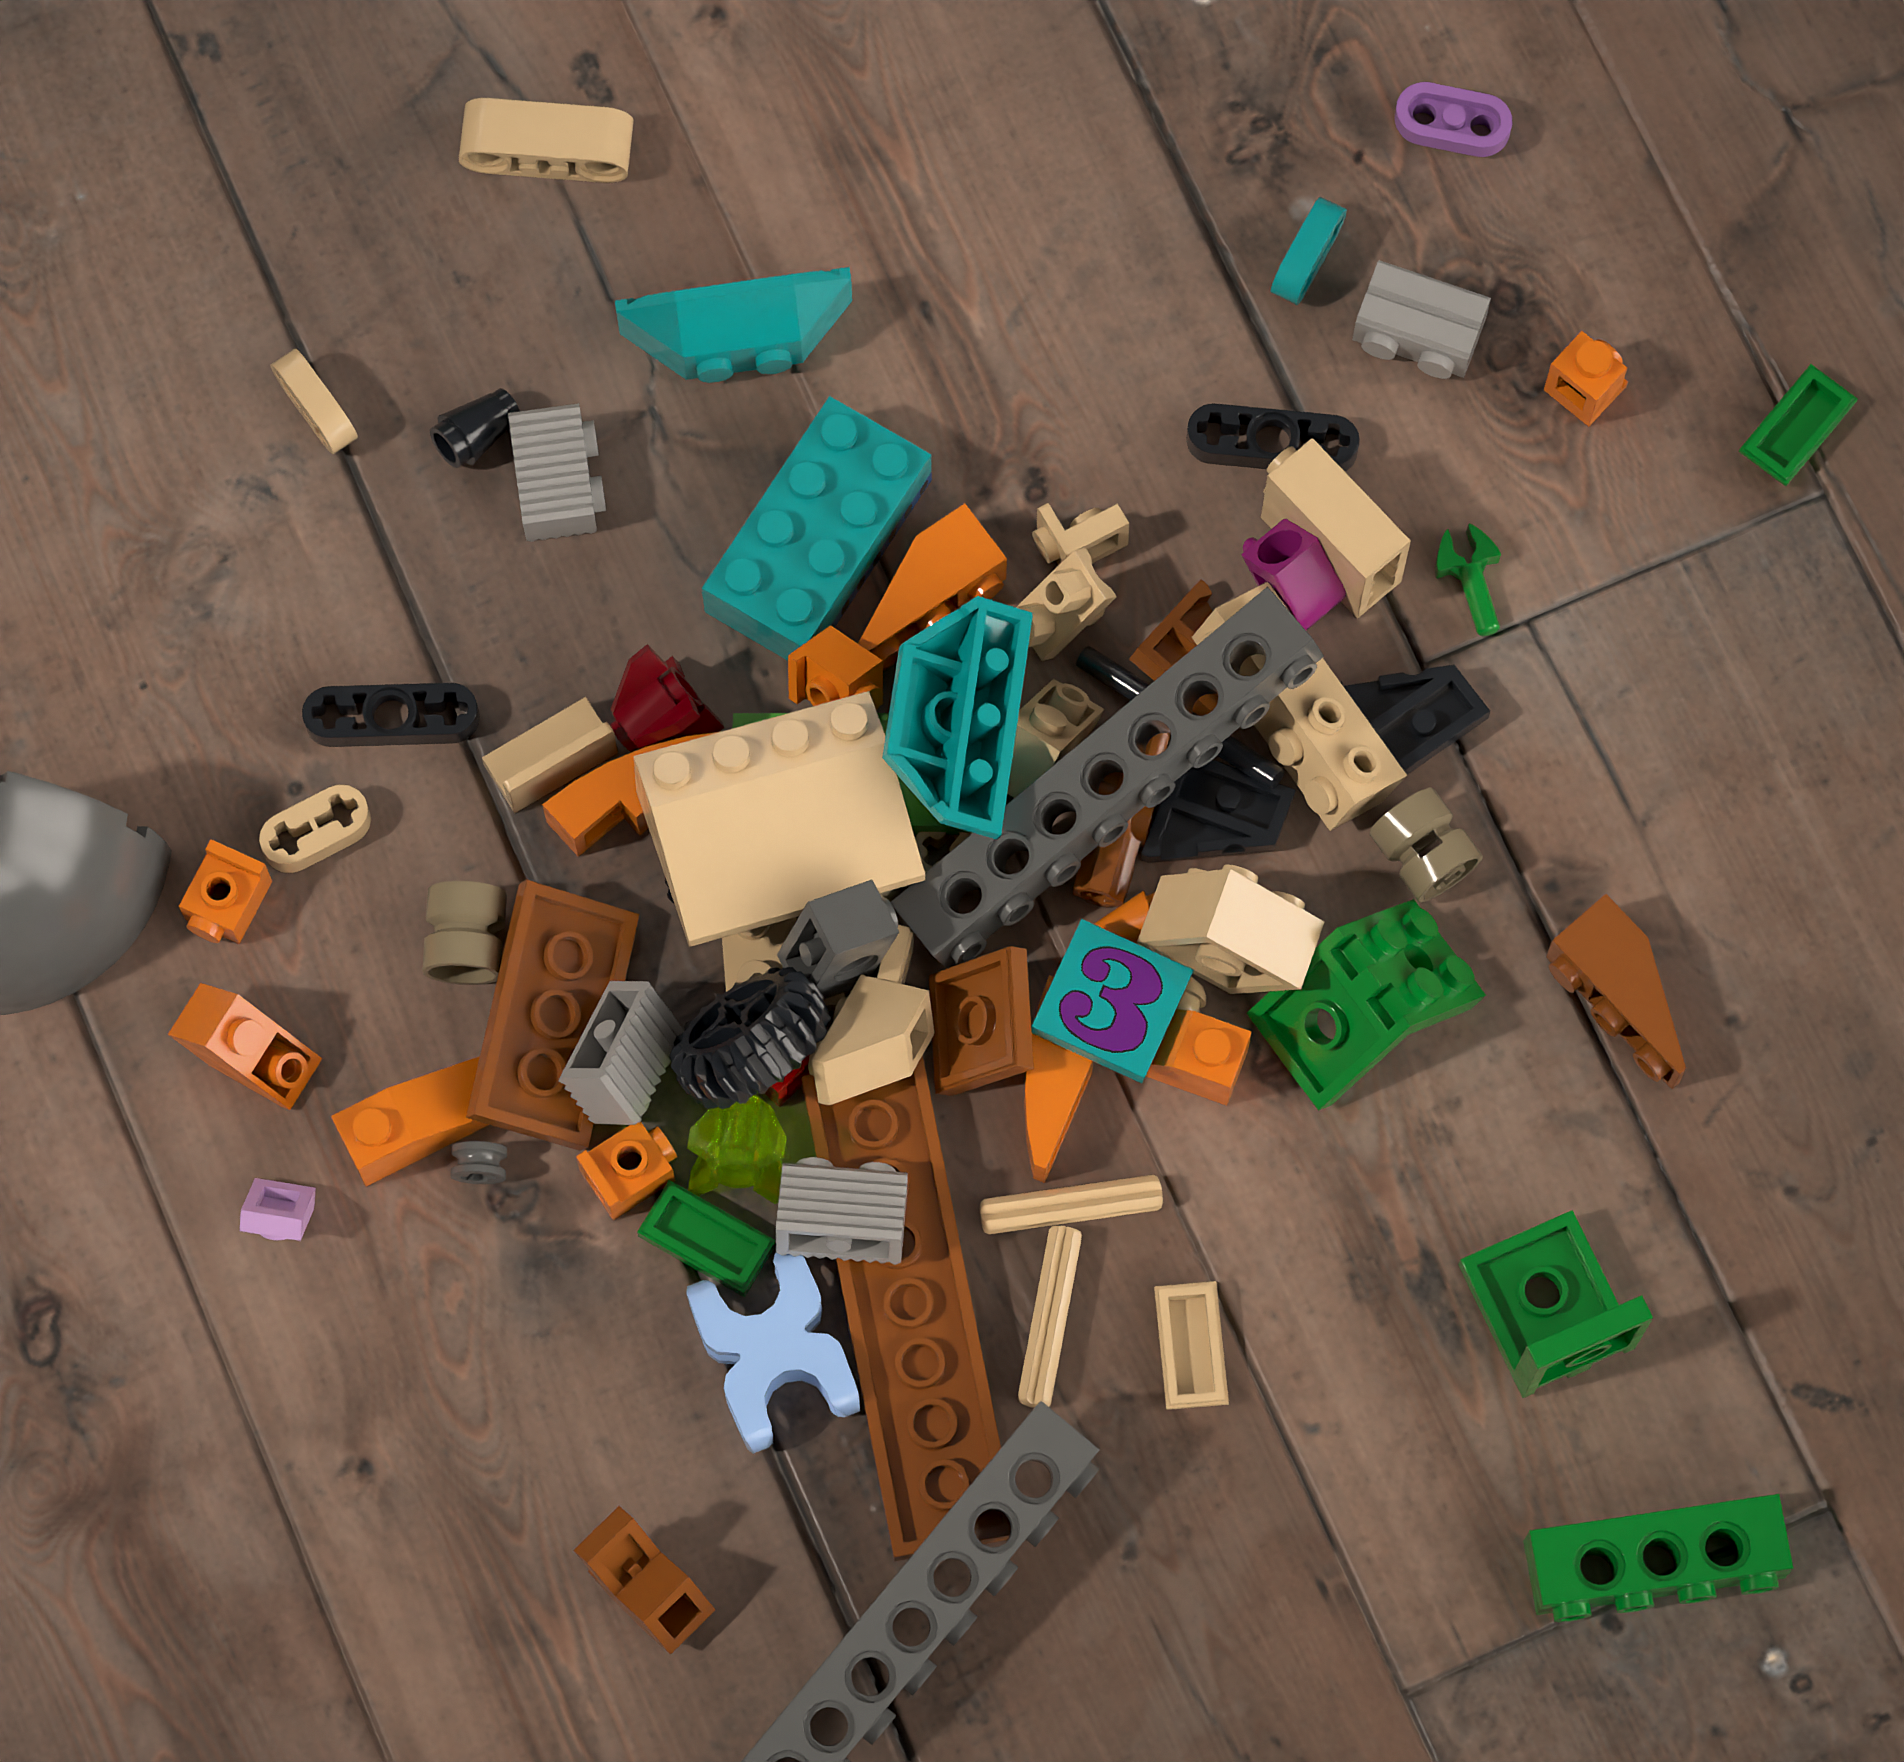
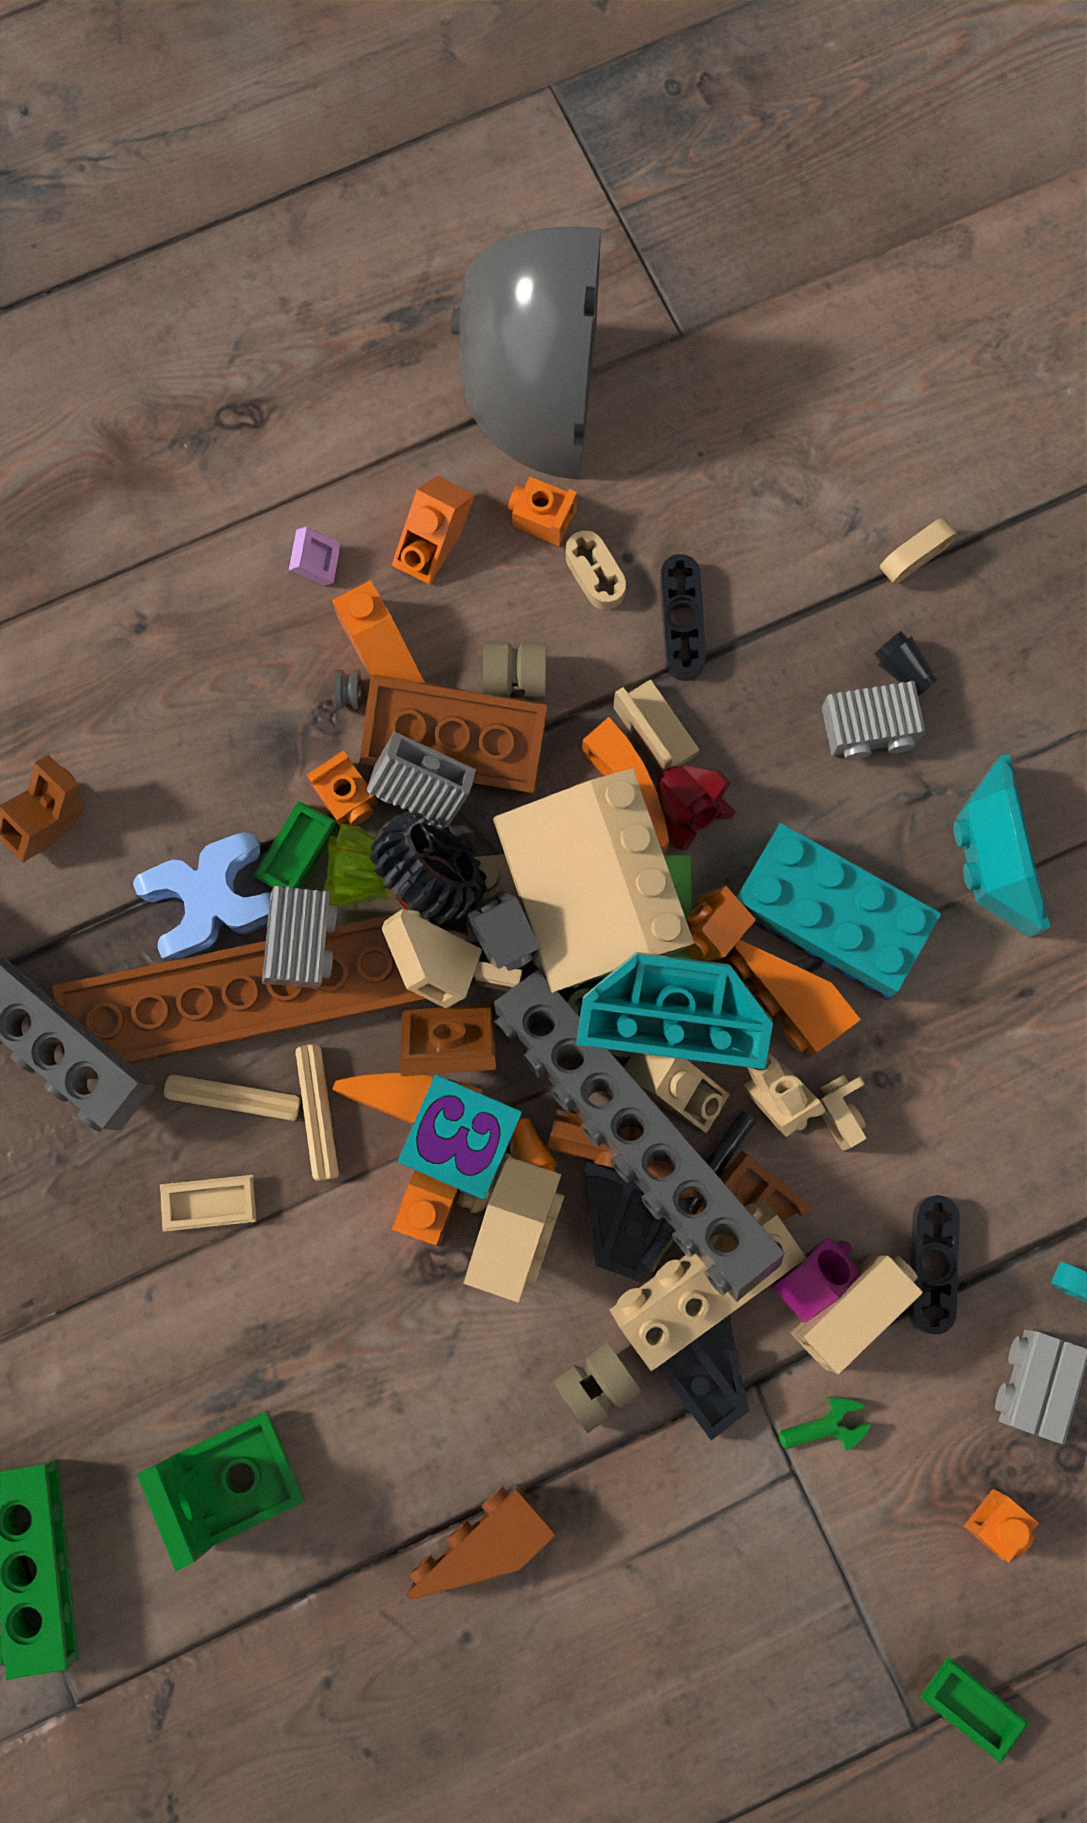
camera: 90 degrees right, 5 degrees up
green bracket [1246,899,1486,1111] -> none

